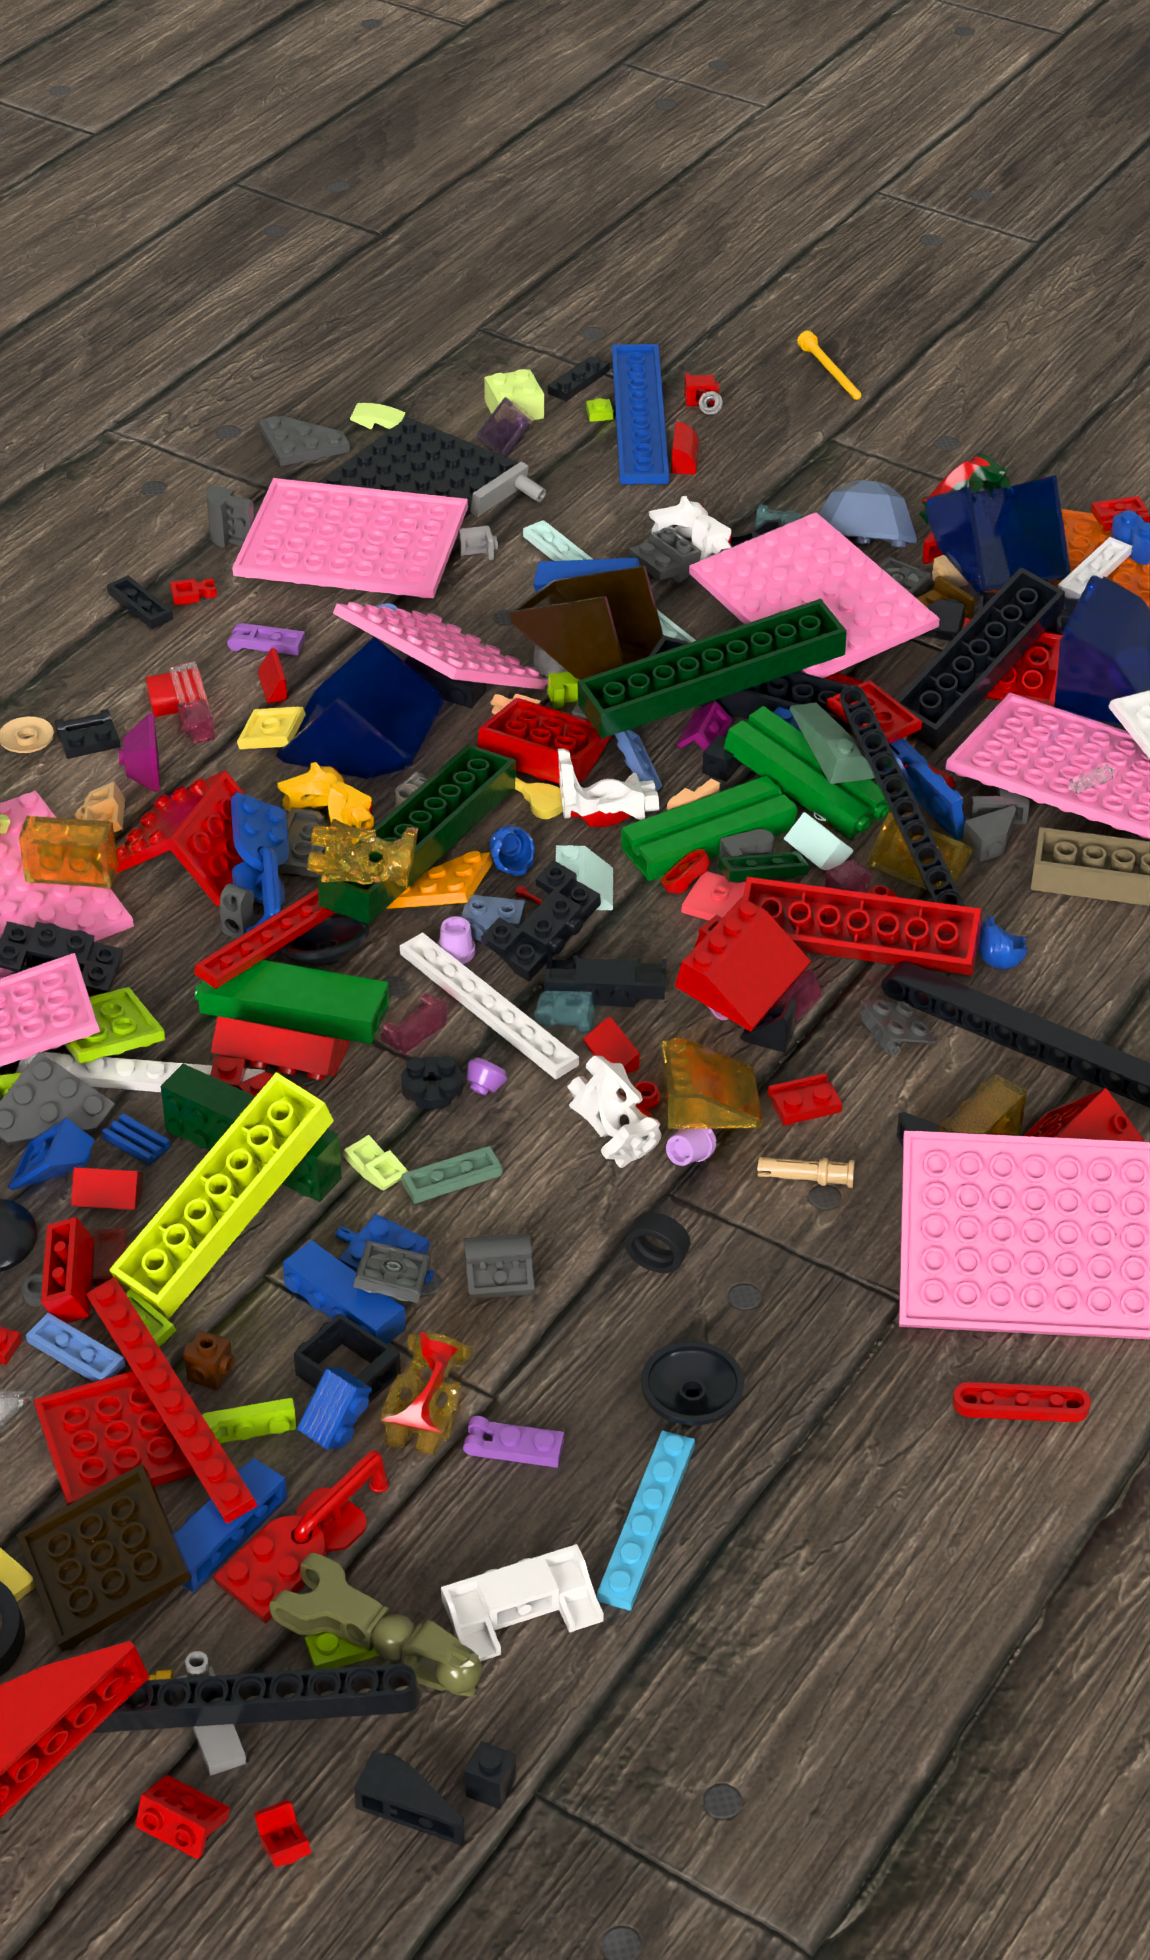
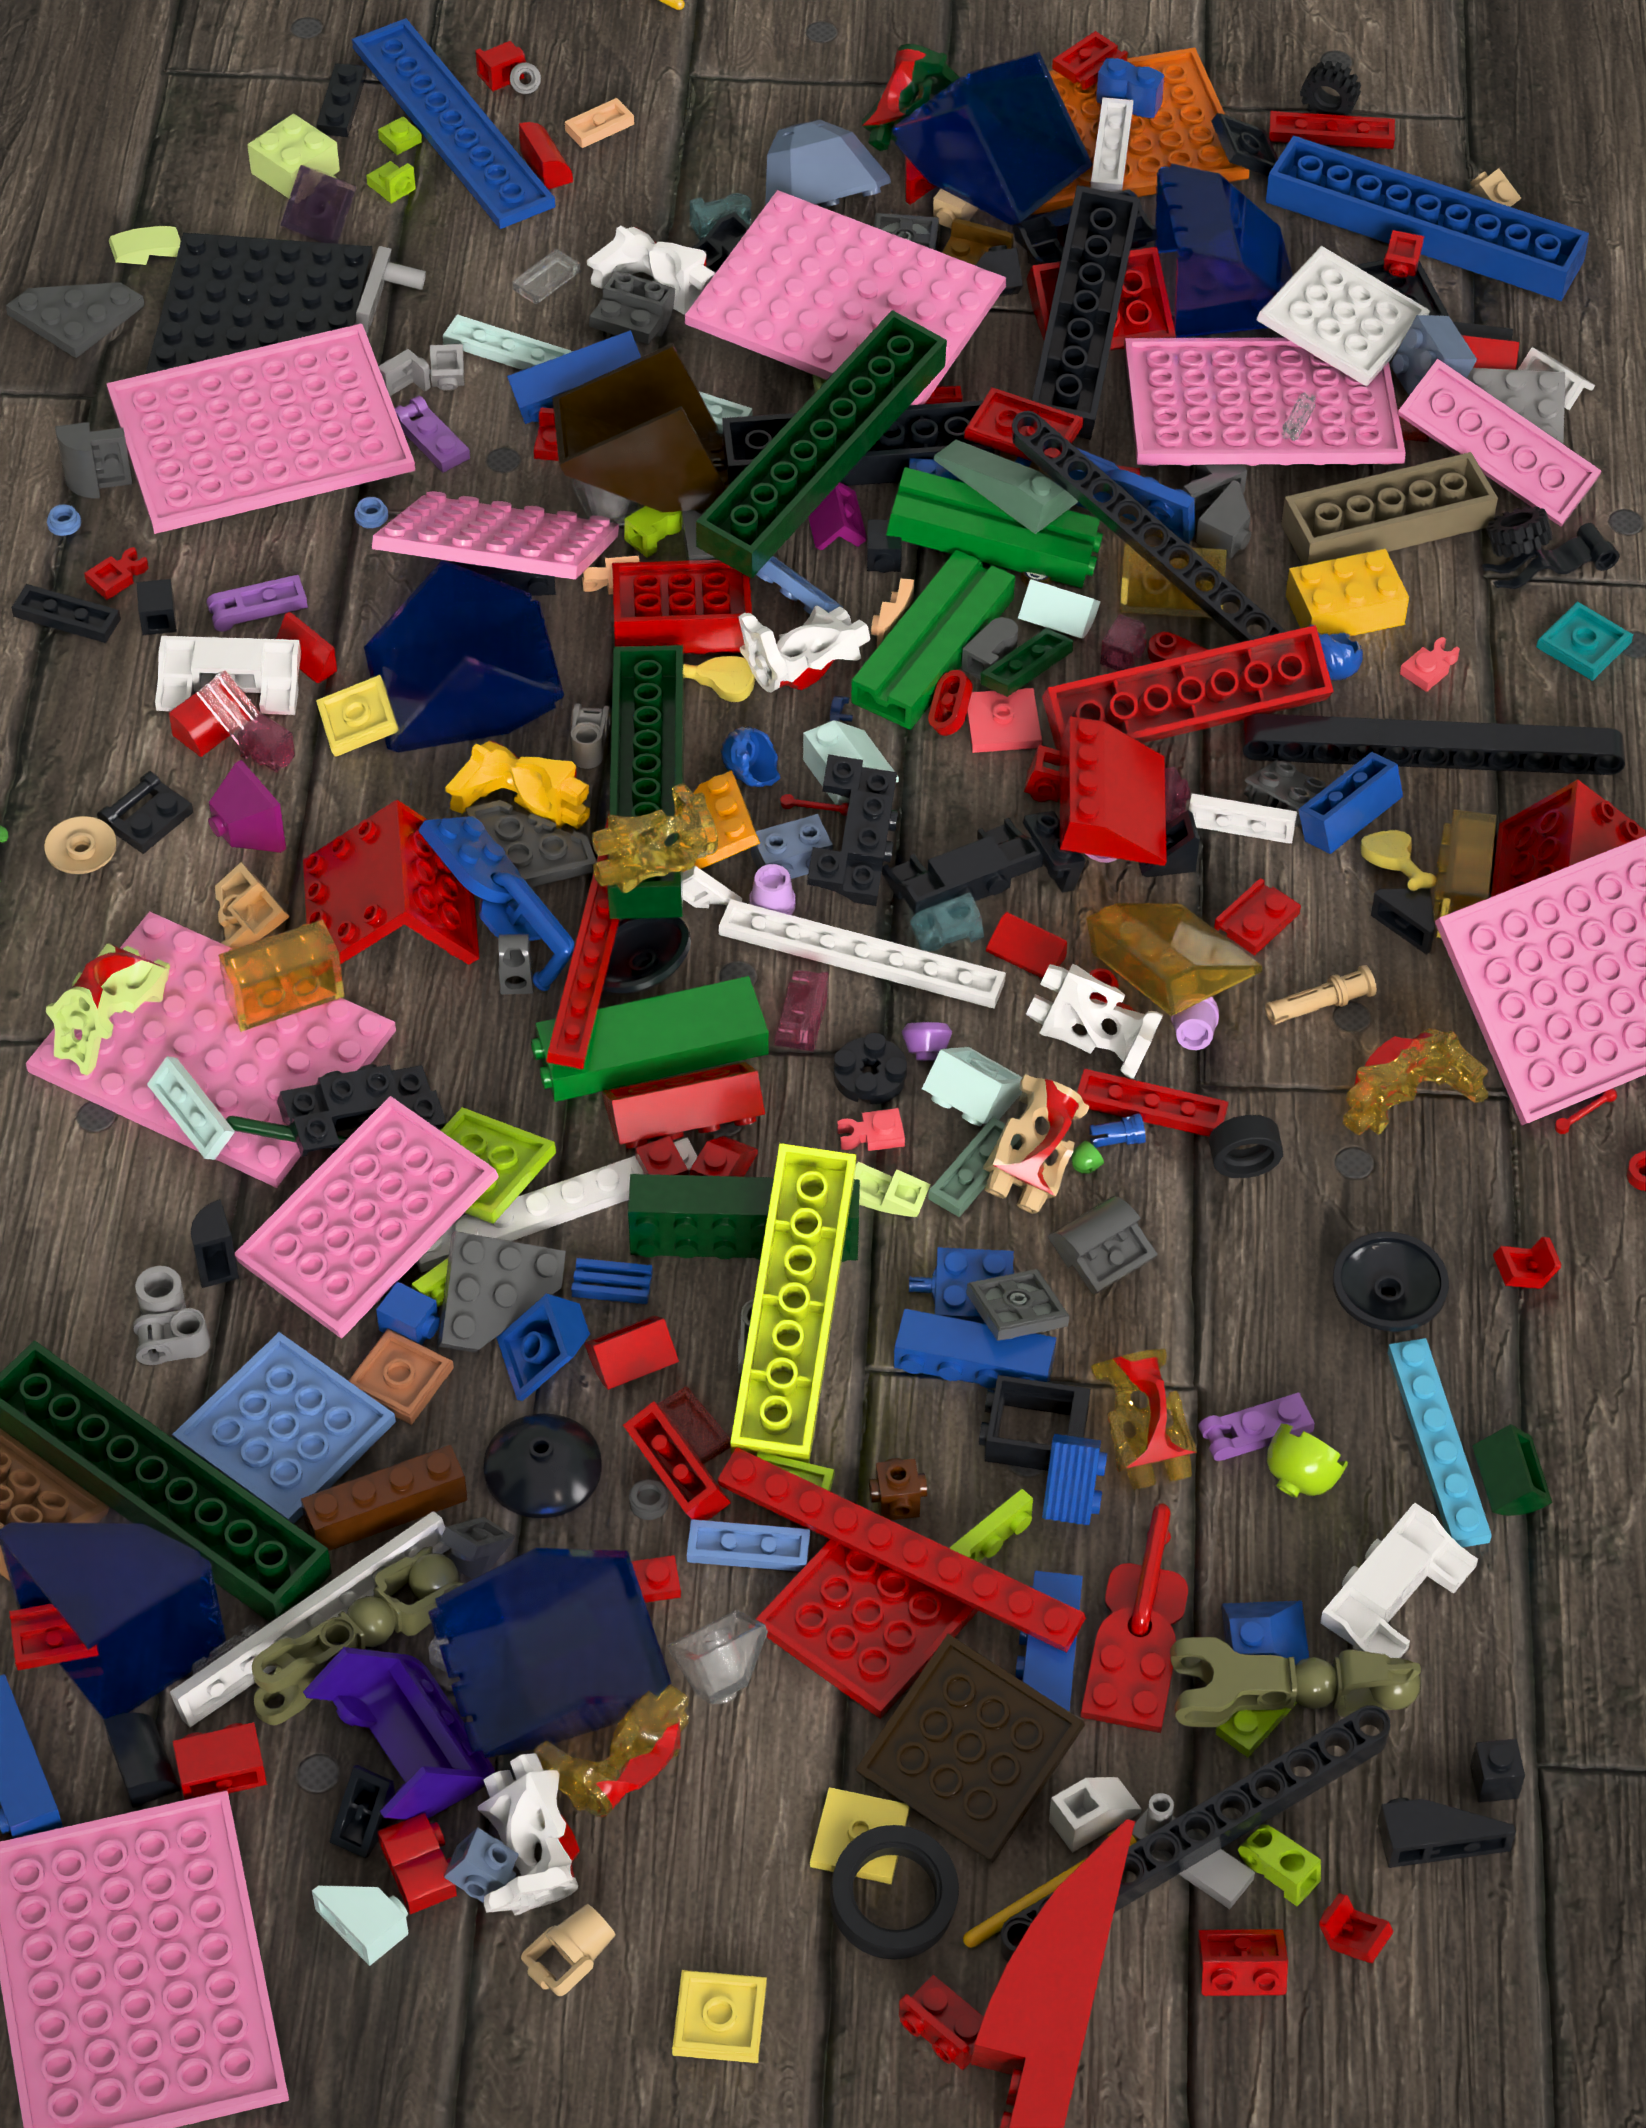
camera: 30 degrees left, 10 degrees up
none -> medium blue plate [47,504,81,536]
none -> black brick [136,579,177,635]
none -> white bracket [155,636,301,715]
none -> lime bracket [366,161,415,204]
none -> medium lavender plate [394,396,470,473]
none -> light grey bracket [430,344,465,390]
none -> clear tile [512,249,580,304]
none -> light nougat plate [565,98,634,148]
none -> white tile [683,866,742,908]
none -> dark blue piece [830,696,853,722]
none -> coral plate [837,1108,905,1151]
none -> light aqua slope [922,1047,1022,1126]
none -> tan hips [983,1074,1090,1214]
none -> black bracket [1022,811,1086,893]
none -> white slope [1049,1777,1141,1853]
none -> bright green hinge [1071,1140,1104,1174]
none -> red plate [1077,1069,1229,1137]
none -> blue pin [1089,1114,1146,1148]
none -> white tile [1189,794,1297,844]
none -> blue slope [1221,1600,1309,1664]
none -> lime leg [1238,1824,1321,1906]
none -> lime cylinder [1267,1424,1348,1498]
none -> yellow brick [1286,549,1409,636]
none -> blue brick [1298,752,1403,854]
none -> clear yellow hips [1343,1028,1489,1136]
none -> light yellow piece [1360,830,1437,891]
none -> coral plate [1400,637,1460,692]
none -> dark green brick [1472,1424,1553,1516]
none -> red bracket [1493,1237,1561,1289]
none -> red hinge [1555,1088,1617,1134]

